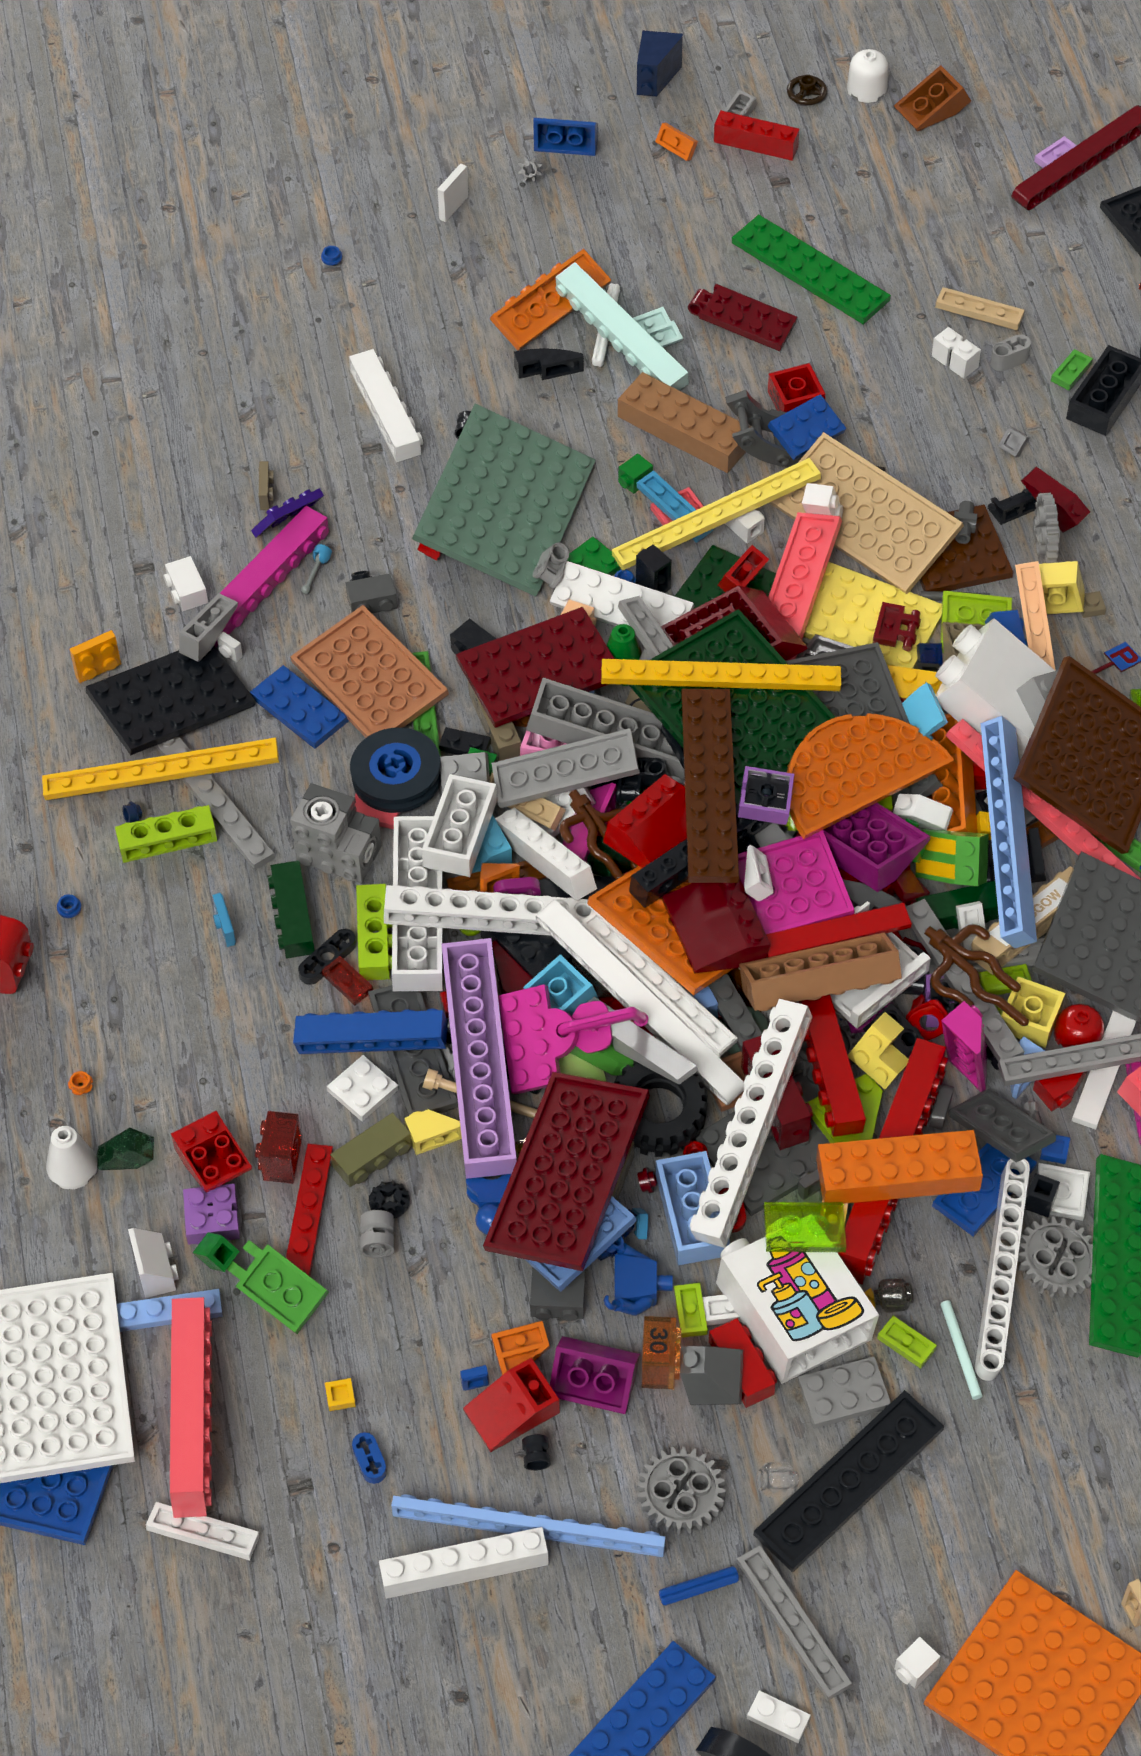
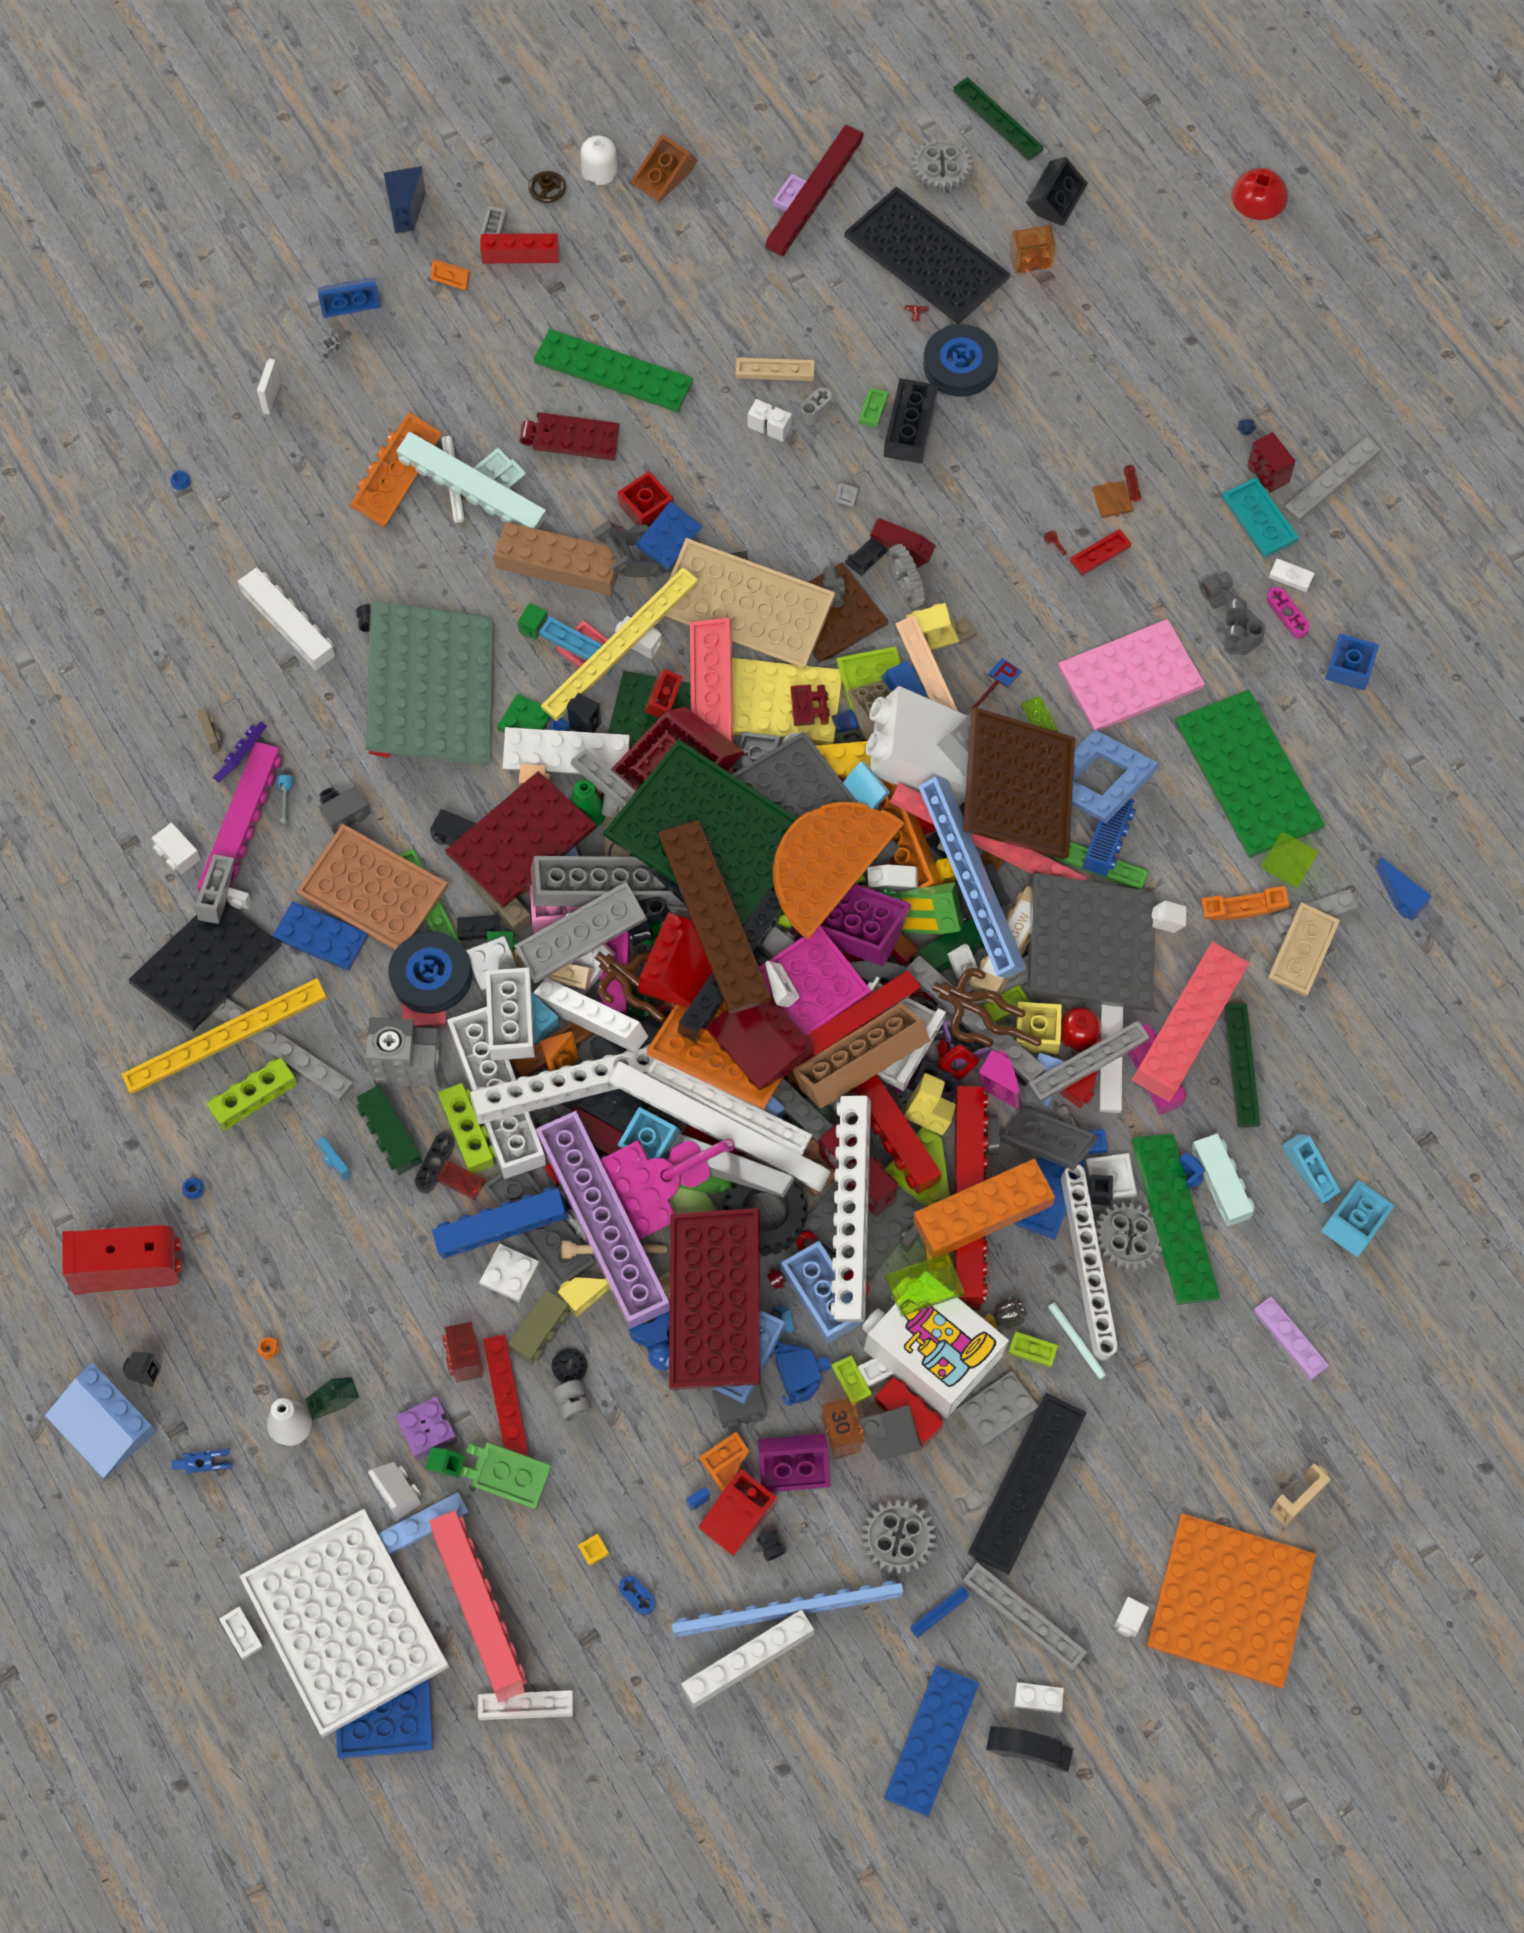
camera: 20 degrees left, 10 degrees up
light orange plate [69,630,121,683] -> none
dark blue plate [122,801,142,823] -> none
red slope [171,1111,252,1193] -> none
magenta beam [493,877,541,896] -> none
black slope [514,348,584,380] -> none
light grey piece [533,542,569,589] -> none
yellow plate [601,659,841,691] -> none
piece [738,766,794,825] -> none
white brick [802,483,843,517] -> none

